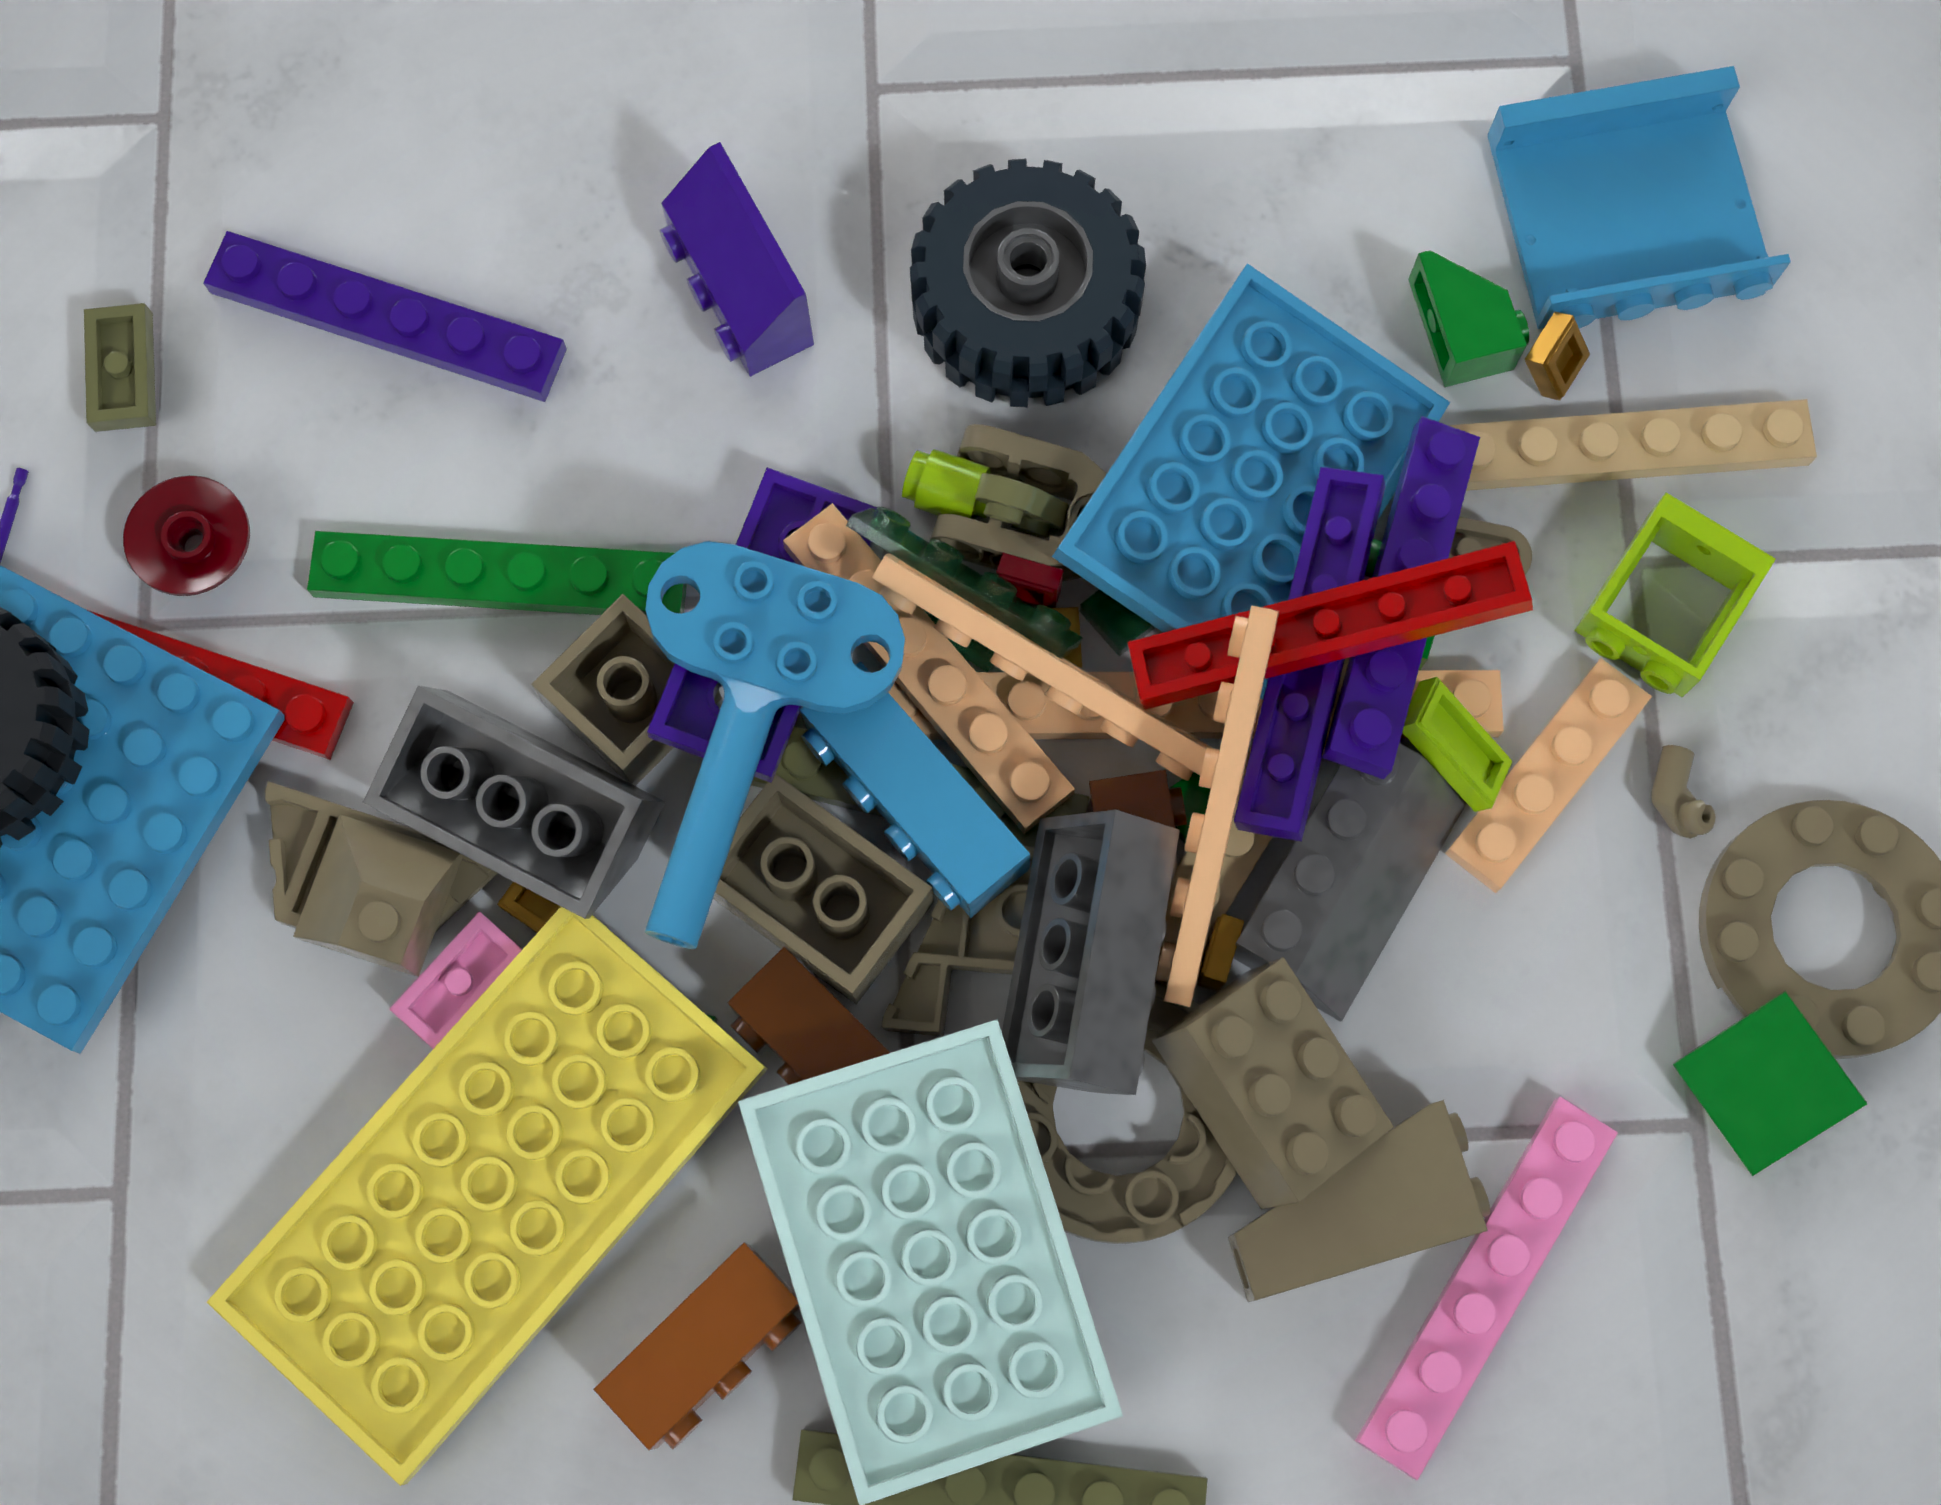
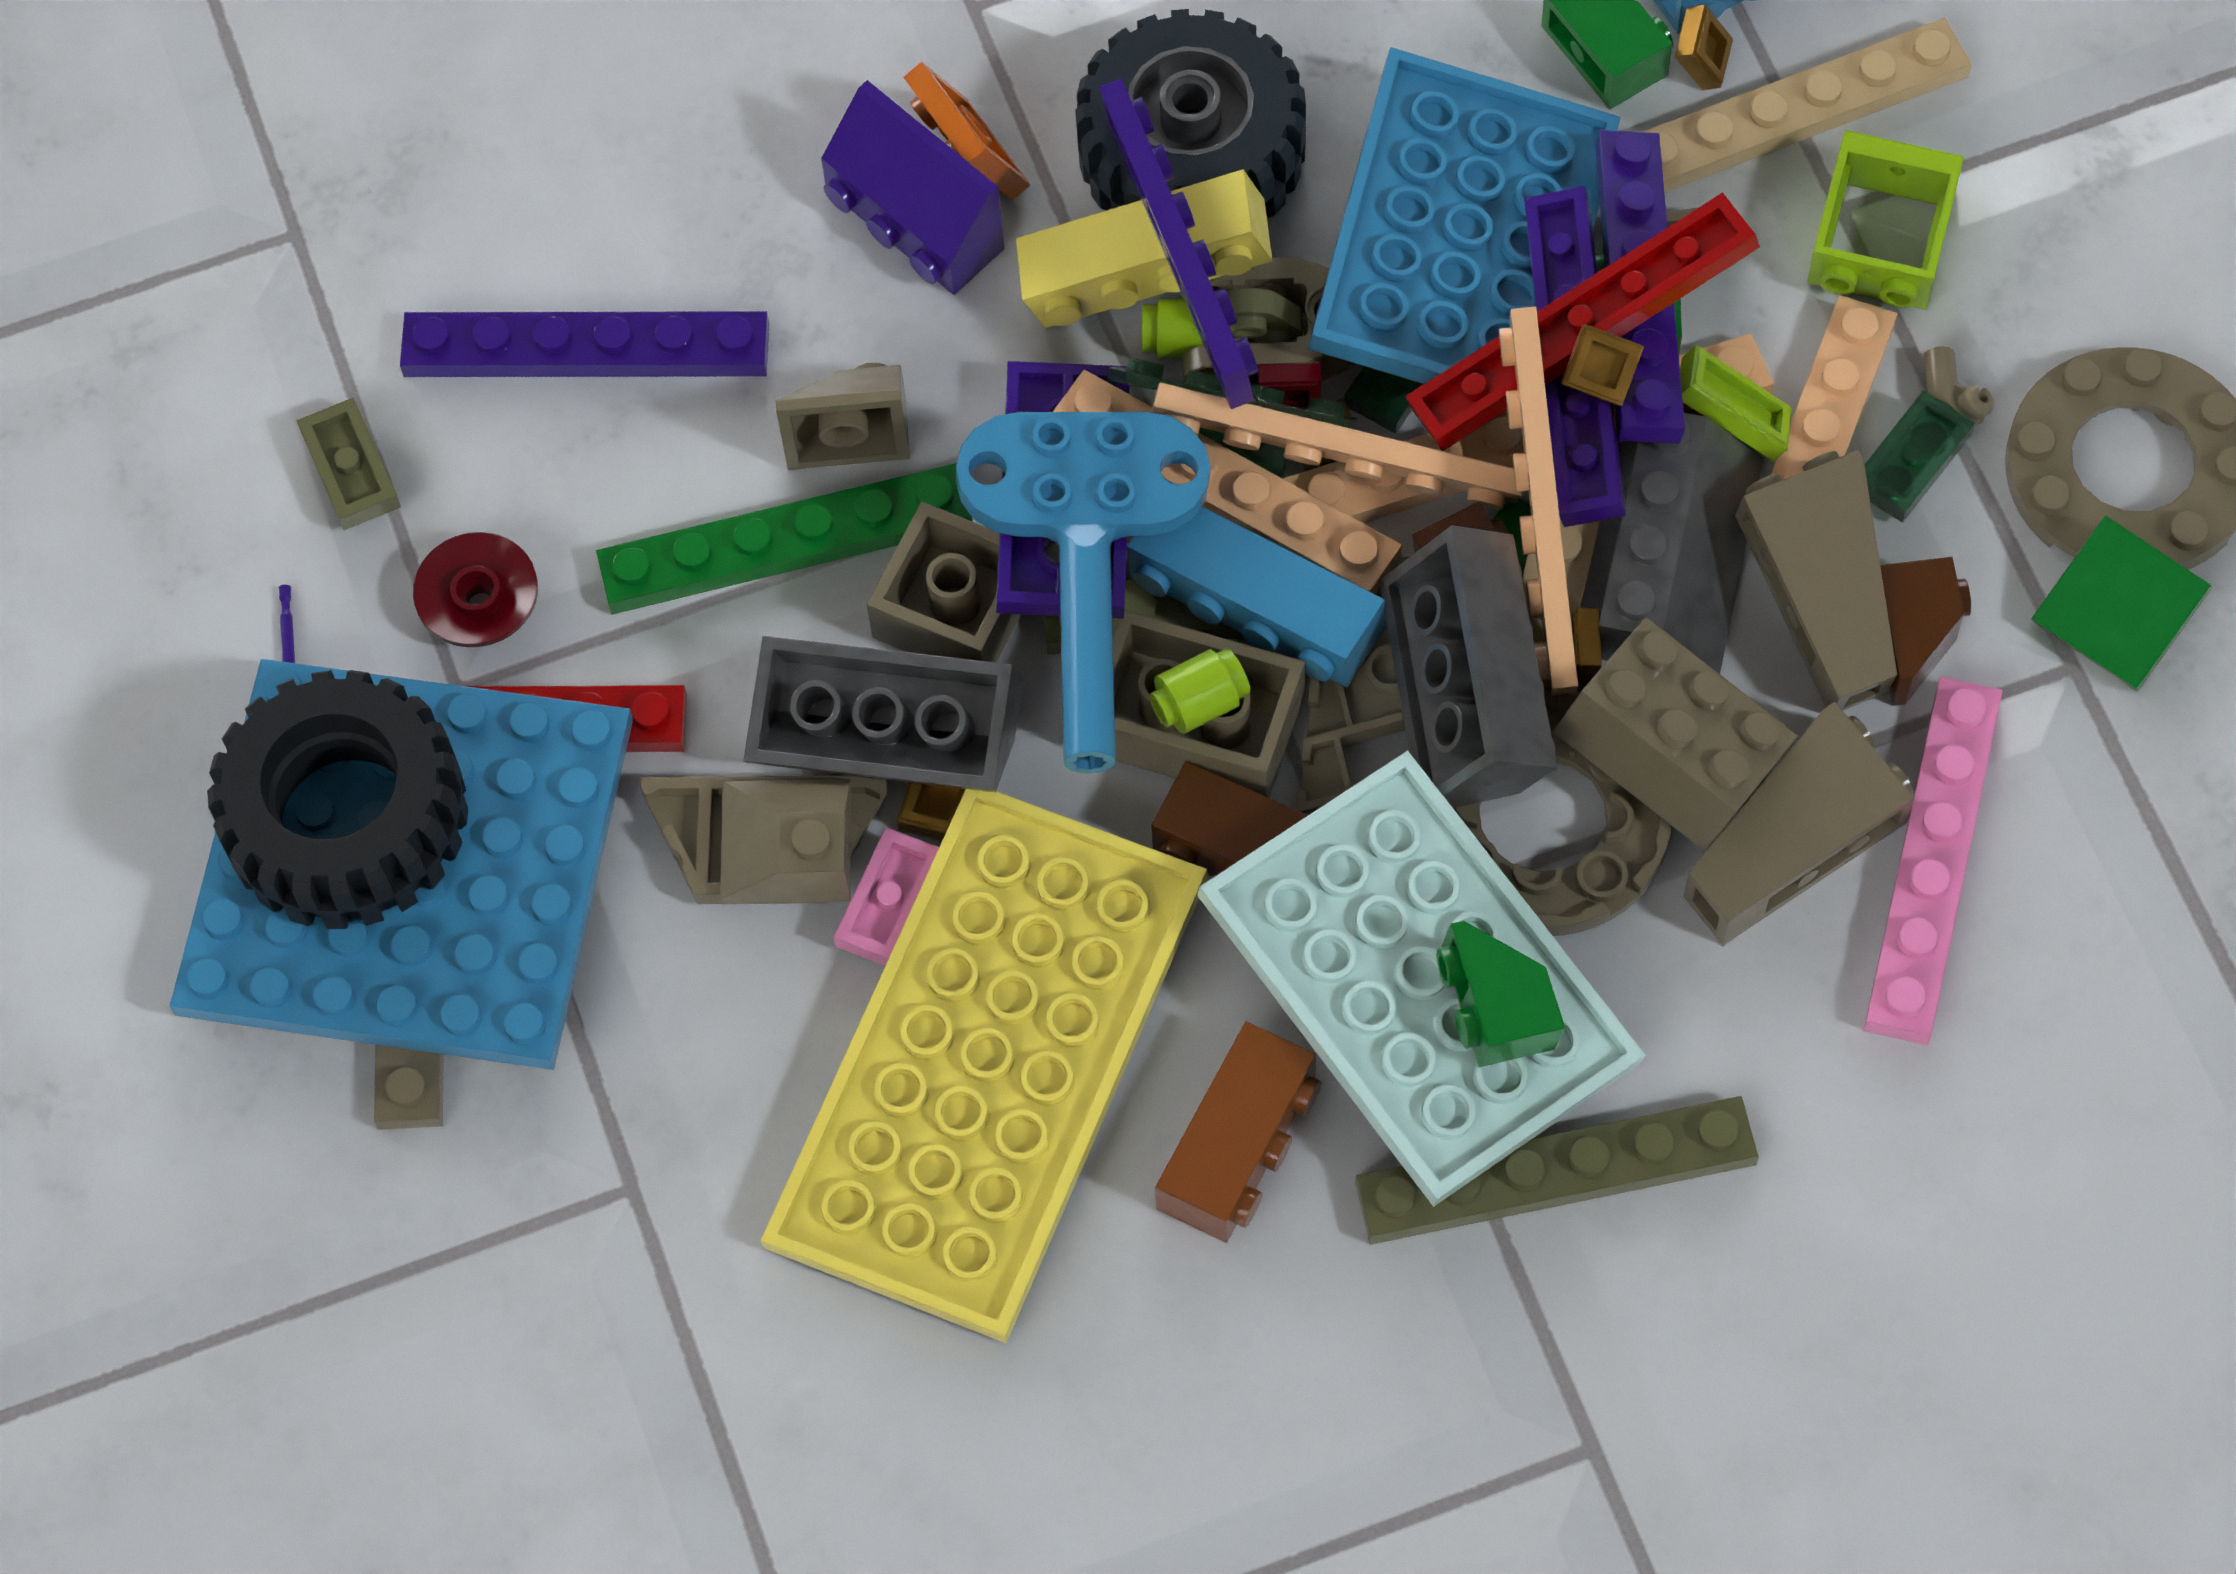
camera: 15 degrees left, 10 degrees down
none -> dark tan slope [775,363,910,470]
none -> orange plate [903,61,1031,200]
none -> light yellow brick [1016,169,1273,329]
none -> dark purple plate [1099,78,1259,409]
none -> lime brick [1149,648,1250,734]
none -> green slope [1436,921,1566,1068]
none -> pearl gold tile [1560,324,1644,406]
none -> dark tan slope [1735,450,1897,711]
none -> clear green plate [1864,390,1975,523]
none -> reddish brown slope [1880,556,1971,706]

